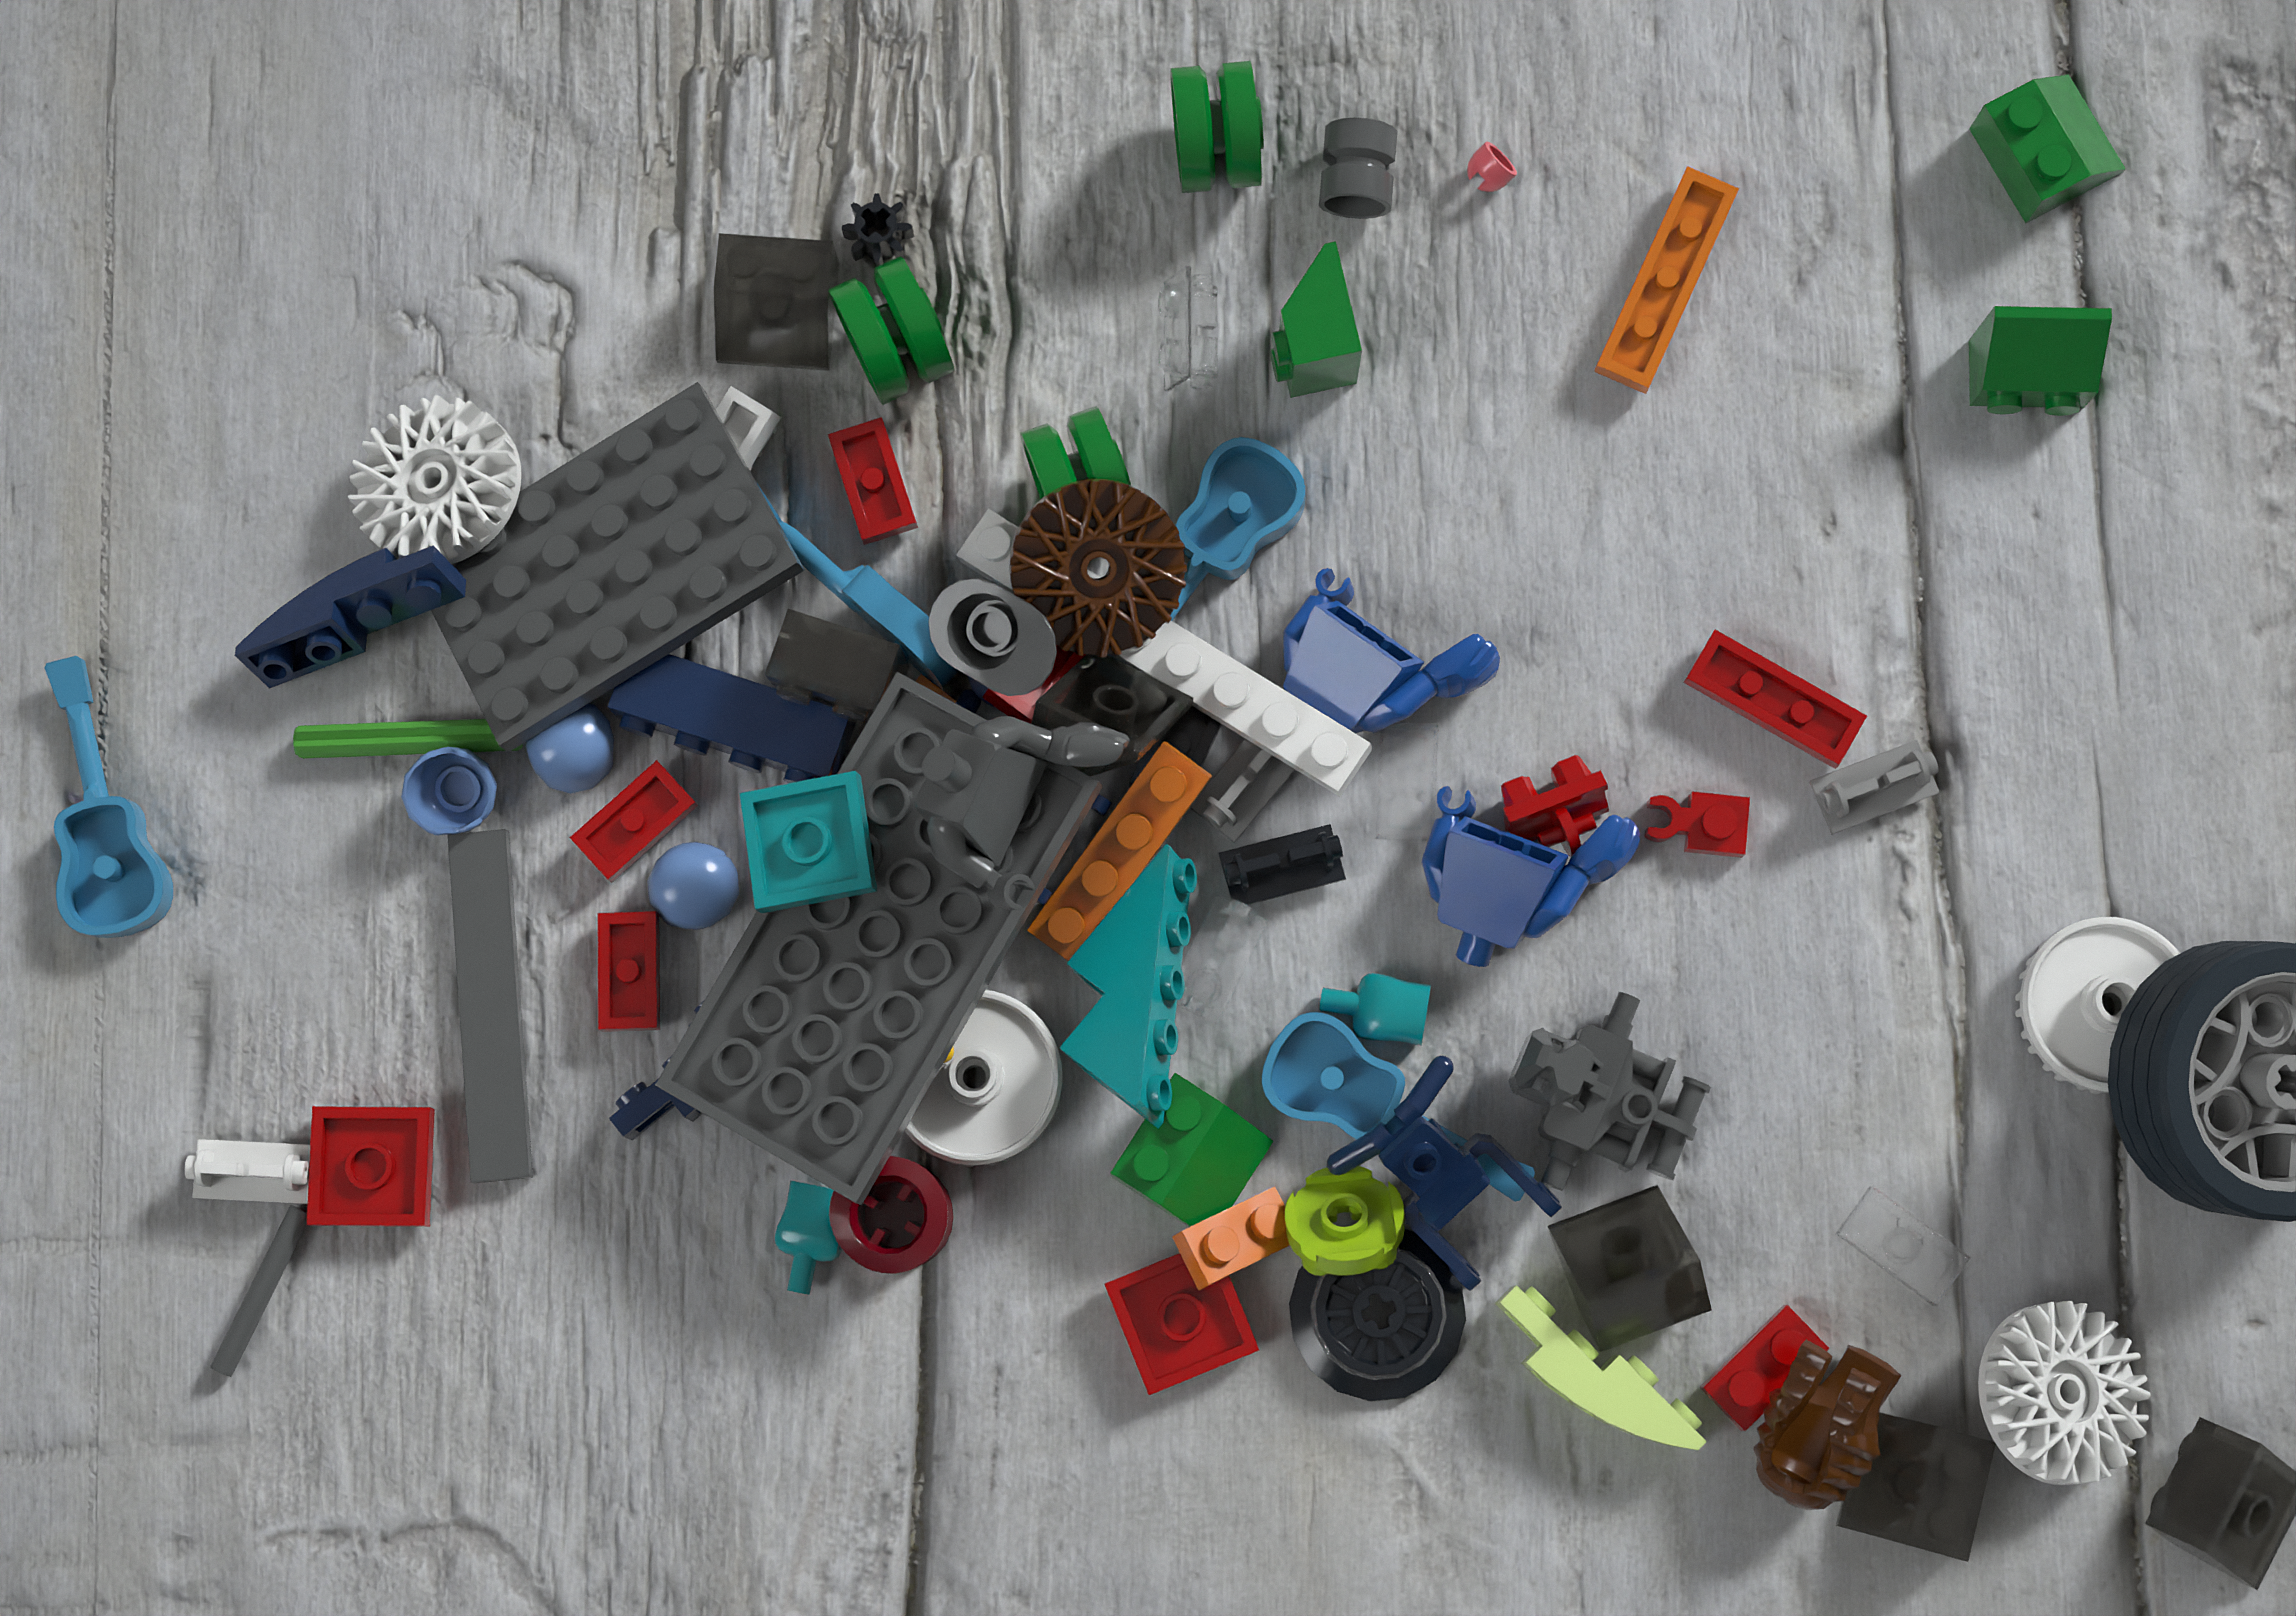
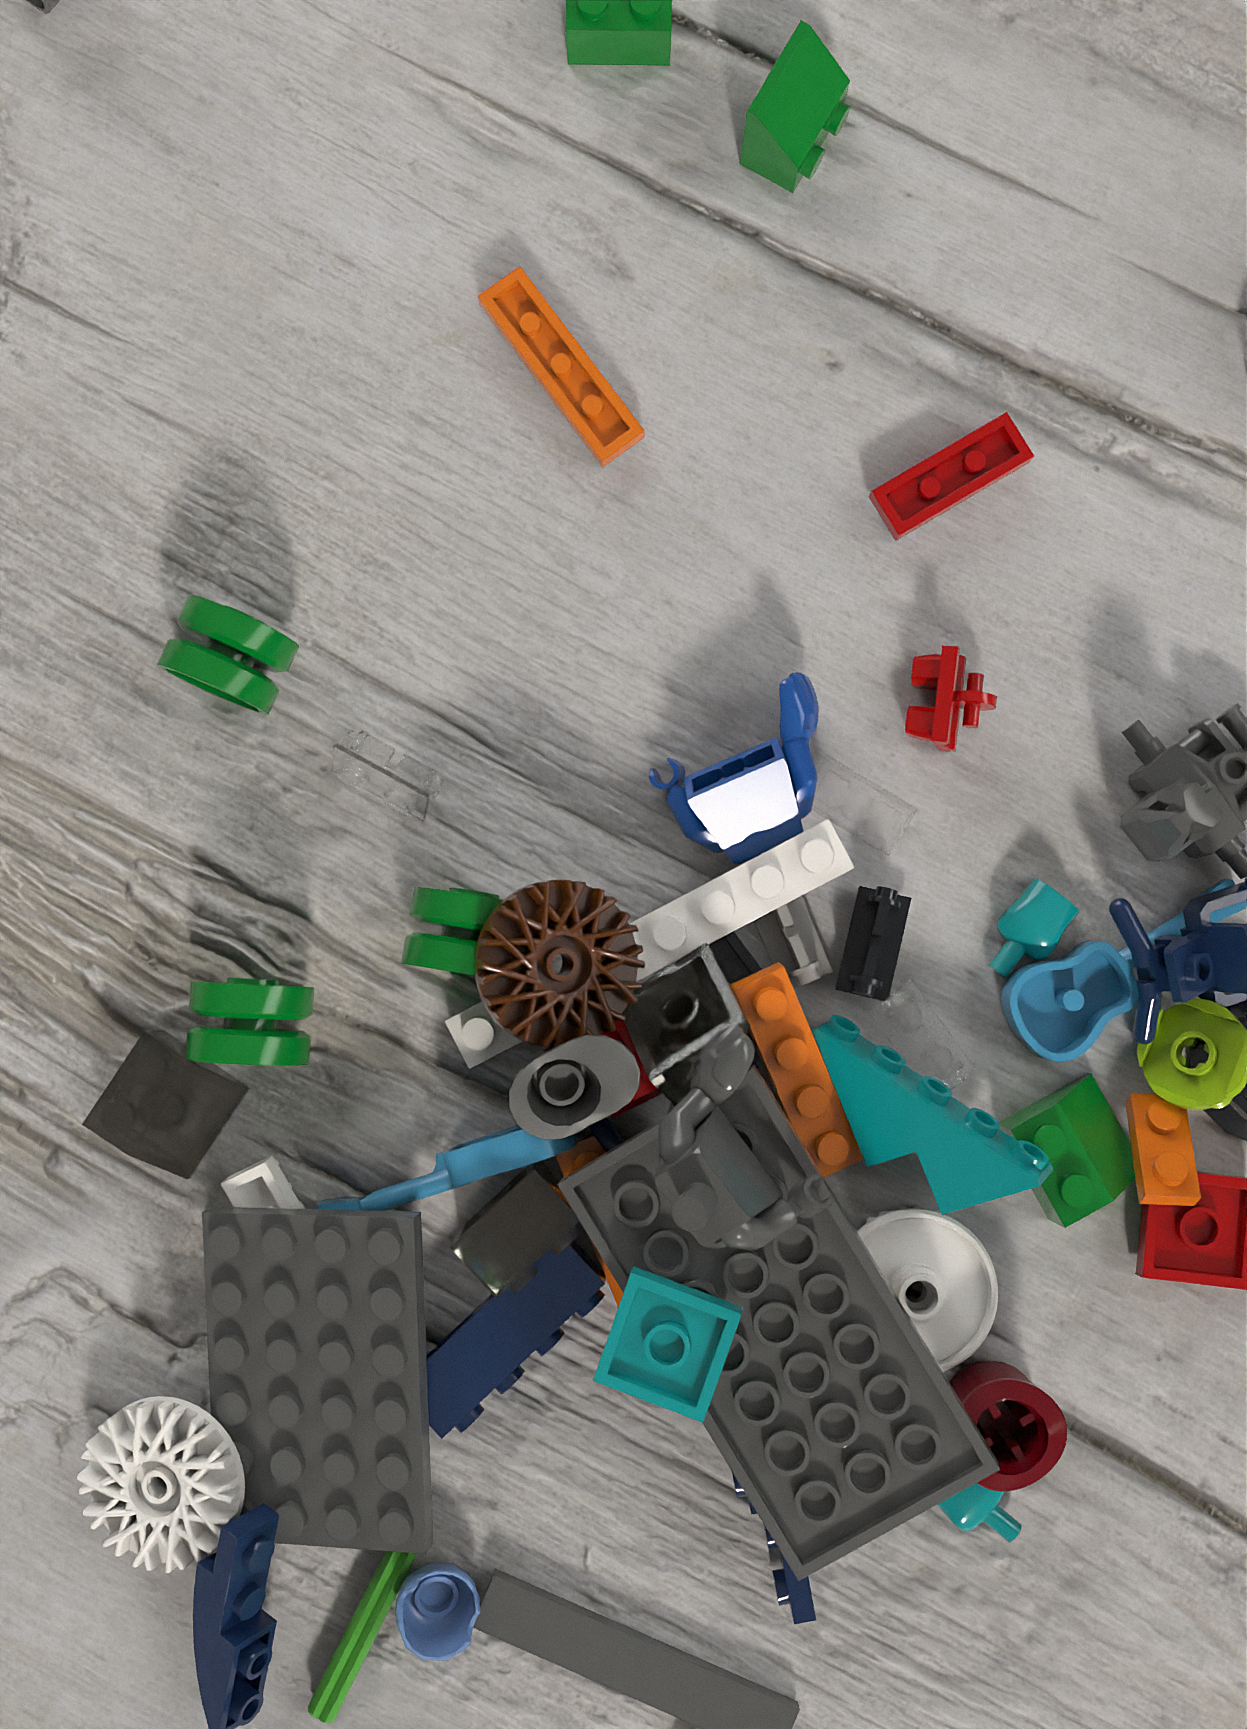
camera: 65 degrees left, 5 degrees up
medium blue hair [526,703,614,794] -> none
red plate [569,760,698,883] -> none
red plate [597,911,660,1032] -> none
medium blue hair [647,842,739,930] -> none
red plate [827,417,918,545] -> none
black gear [842,193,914,267] -> none
dark azure piece [1100,437,1306,688] -> none
green slope [1270,241,1362,398] -> none
dark grey wheel [1319,117,1398,219] -> none
blue torso [1422,786,1640,967] -> none
coral hinge [1467,141,1517,193] -> none
red plate [1644,791,1750,858] -> none
light grey hinge [1809,740,1940,835] -> none

